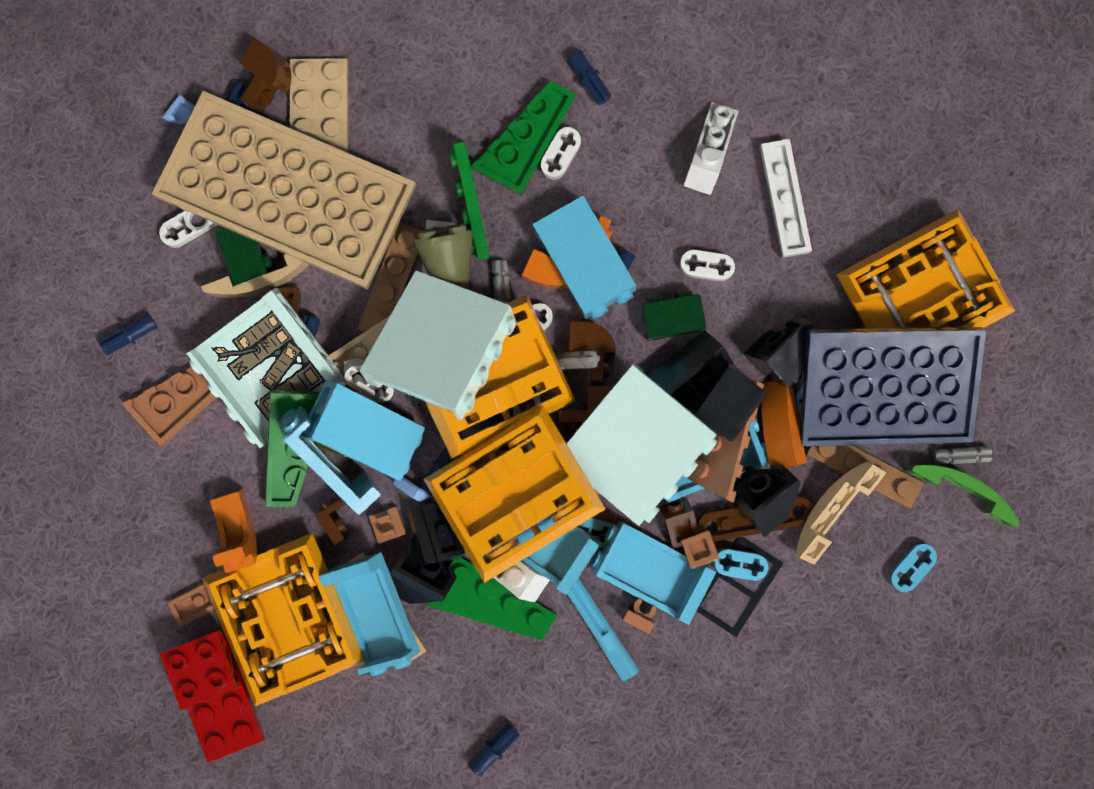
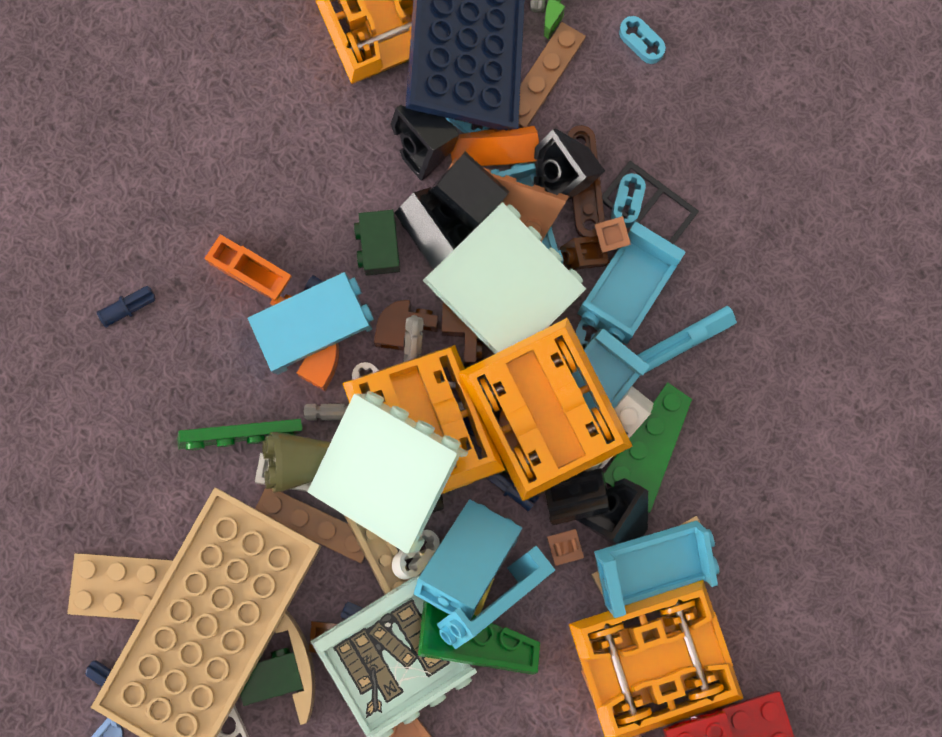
camera: 85 degrees left, 5 degrees down
orange arch [210,488,257,573] -> none
reddish brown brick [239,38,292,112] -> none
reddish brown bracket [316,498,348,545] -> none
light blue tile [393,477,432,504] -> none
dark blue axle [467,724,520,777] -> none
green wing [471,81,576,196] -> none
white beam [541,127,581,180] -> none
nougat tile [622,598,656,634] -> none
white beam [680,250,735,281] -> none
white slope [684,102,739,195] -> none
white plate [760,139,812,258] -> none
tan slope [796,461,886,565] -> none
none -> orange slope [204,234,292,301]

